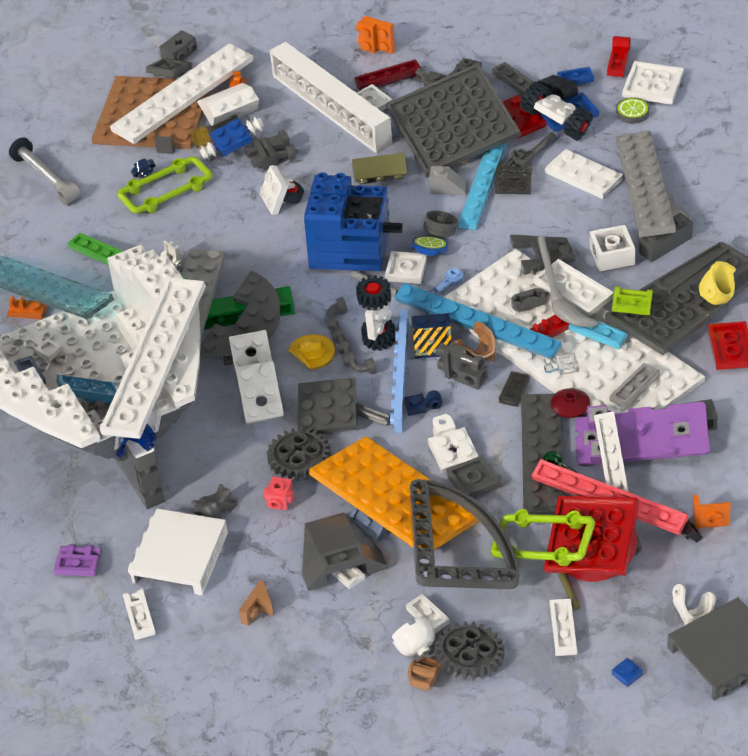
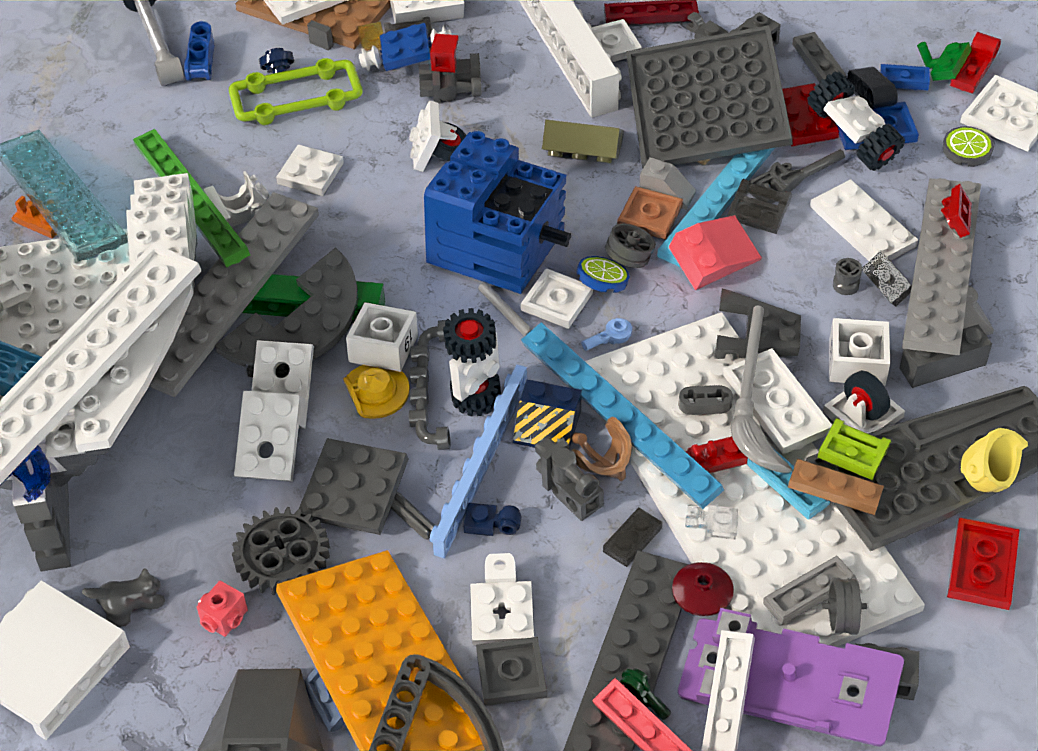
camera: 15 degrees right, 5 degrees up
none -> blue piece [184,21,215,81]
none -> white plate [276,145,344,196]
none -> white brick [346,303,418,372]
none -> red panel [430,33,459,73]
none -> nougat plate [617,186,683,240]
none -> coral slope [669,215,762,290]
none -> medium nougat plate [788,459,884,515]
none -> dark grey wheel [822,578,867,635]
none -> plate [823,370,905,434]
none -> dark grey wheel [833,258,862,295]
none -> clear smoke plate [862,250,912,307]
none -> green plate [917,42,972,81]
none -> red plate [941,184,972,238]

